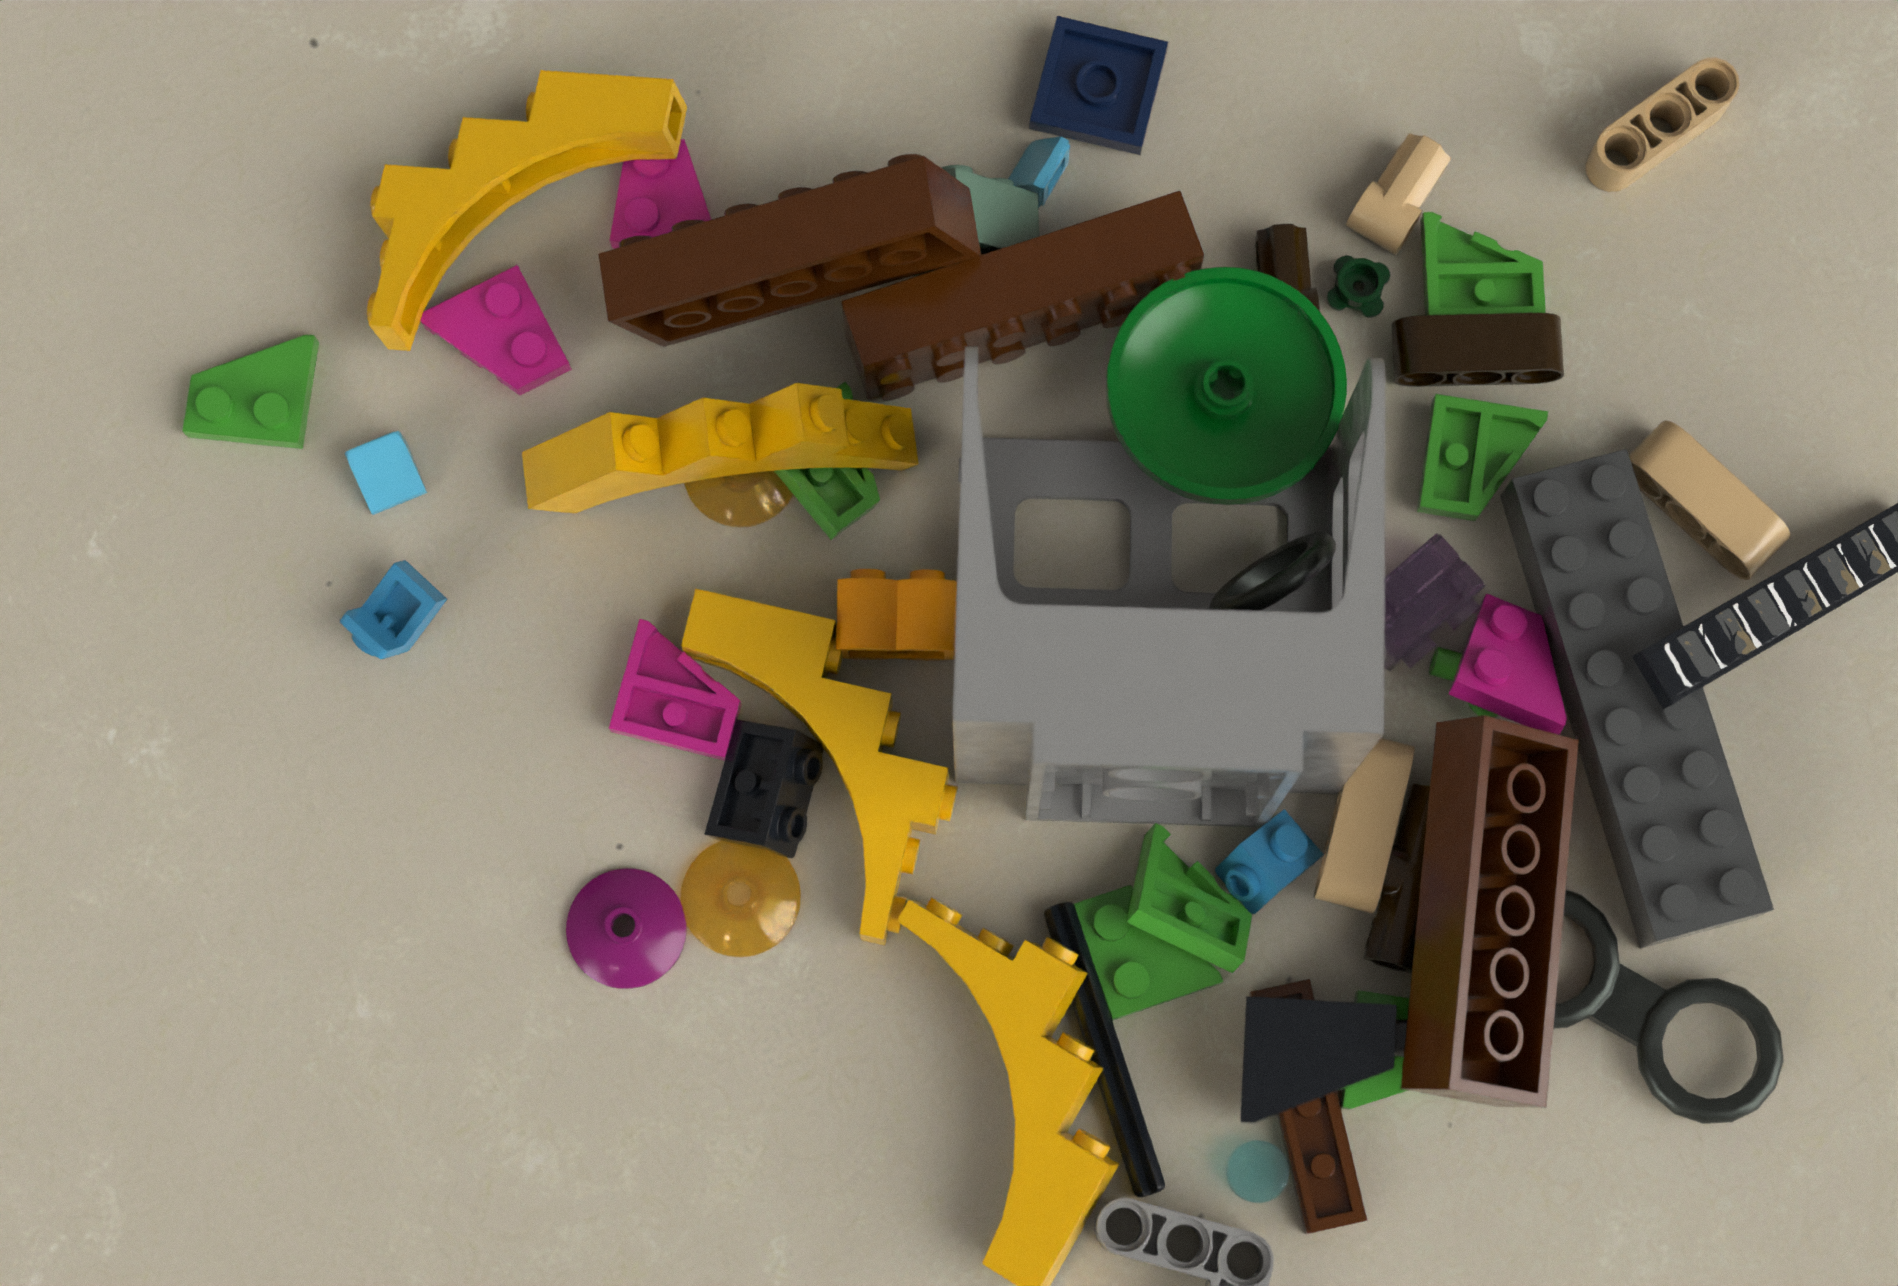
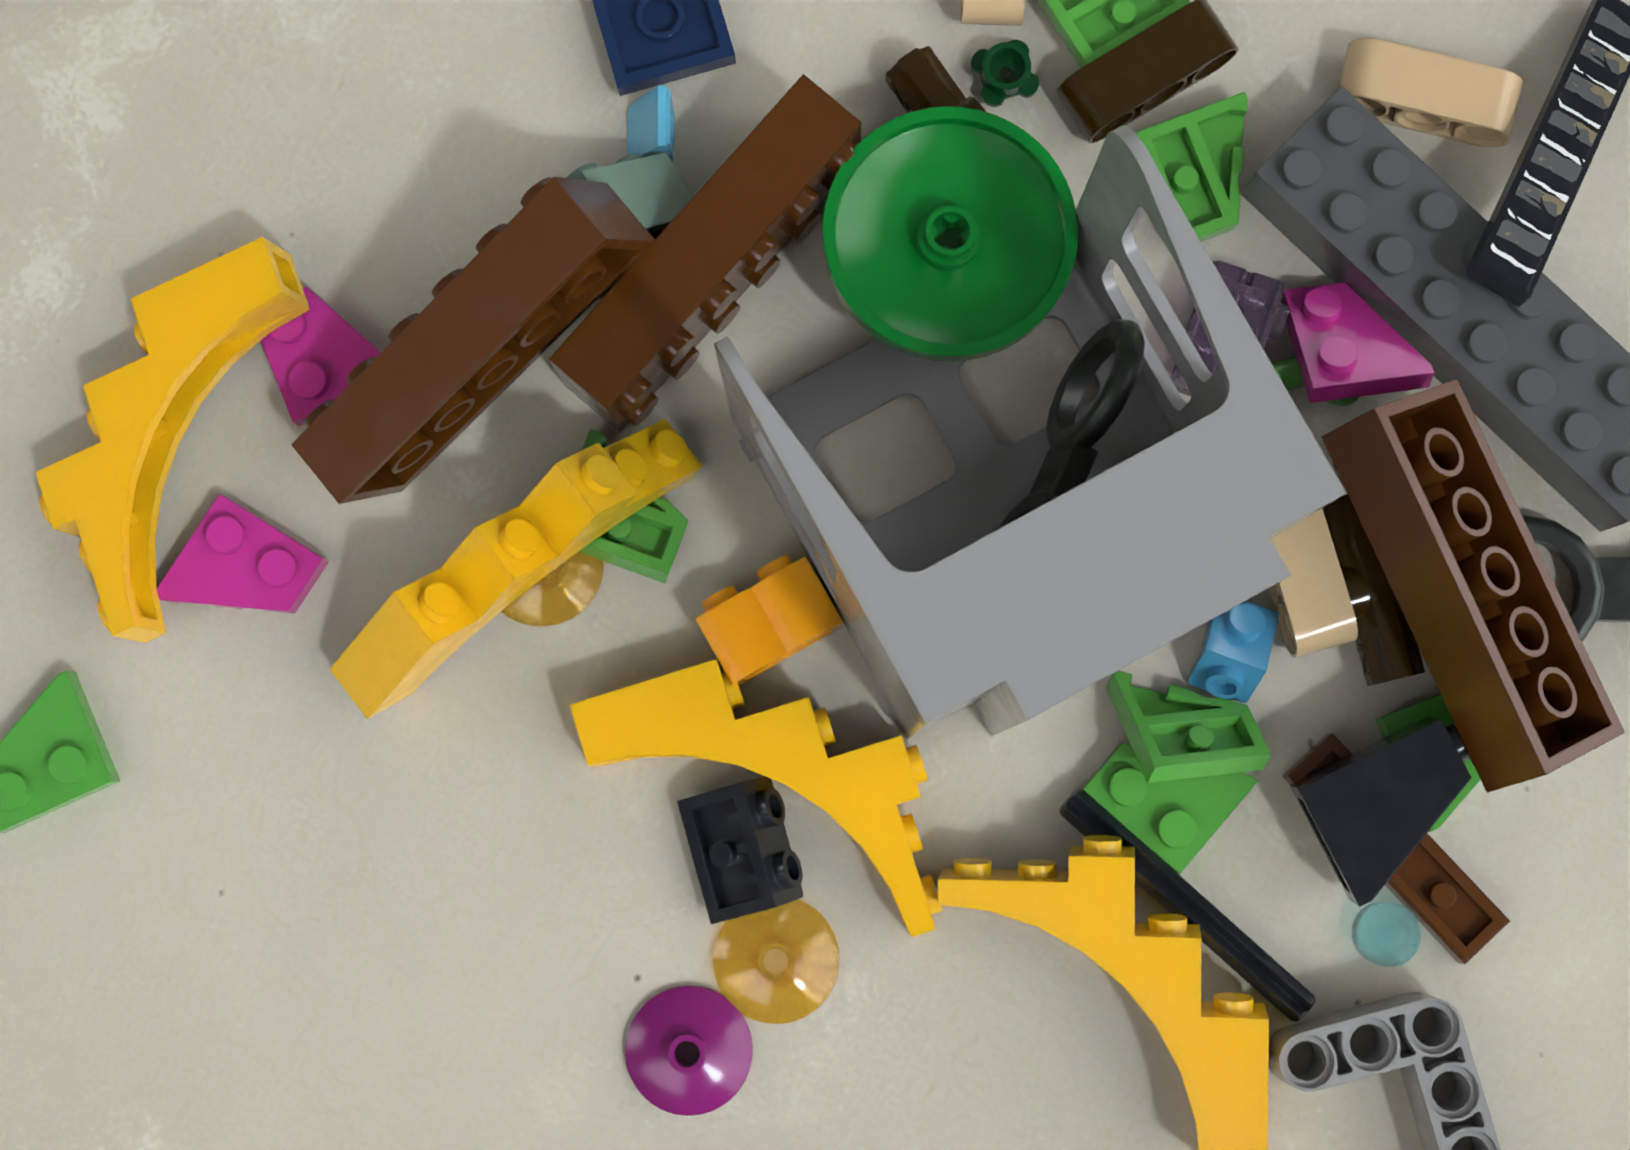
camera: 30 degrees left, 5 degrees up
dark azure bracket [340,560,447,659] -> none
medium azure slope [345,431,427,515] -> none
dark pink wing [609,619,742,761] -> none

